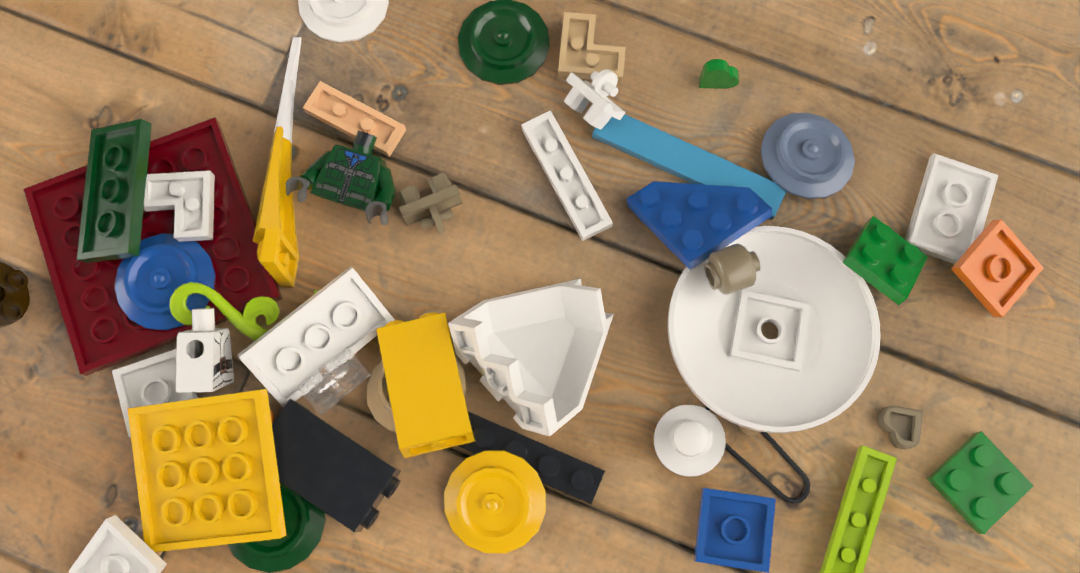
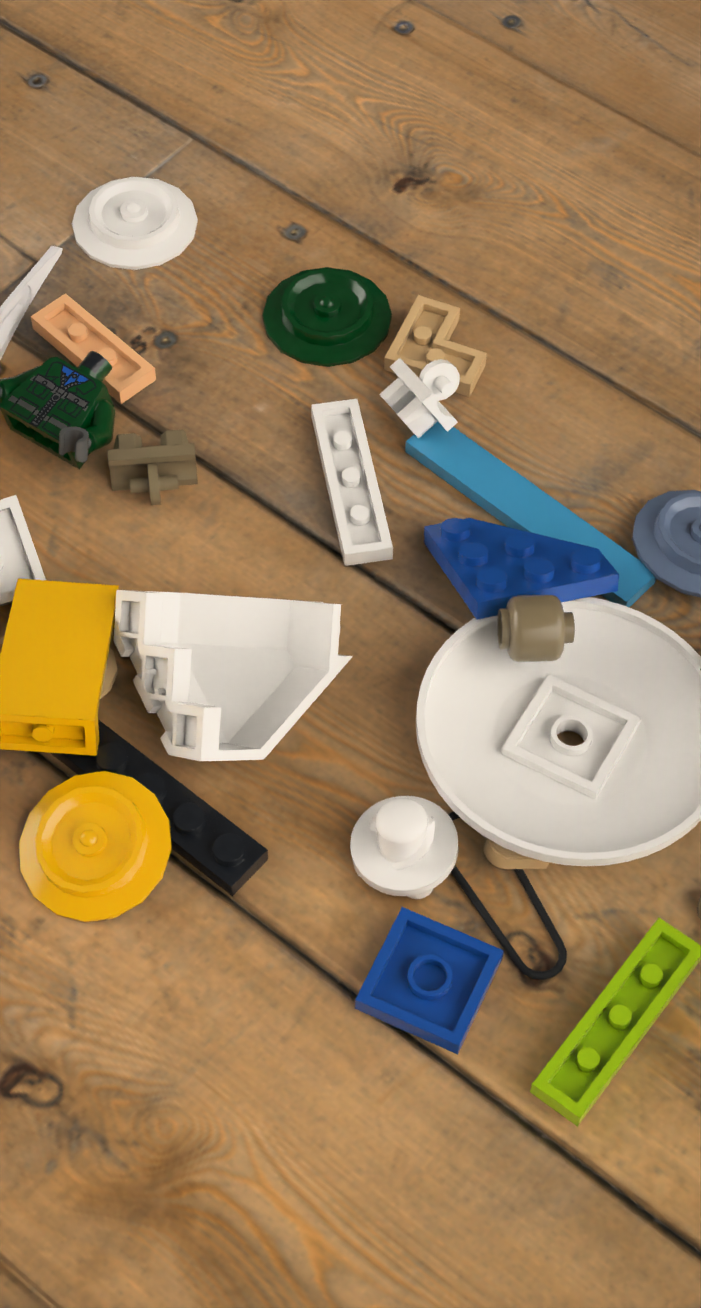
camera: 15 degrees right, 20 degrees down
green tile [699,59,739,89] -> none

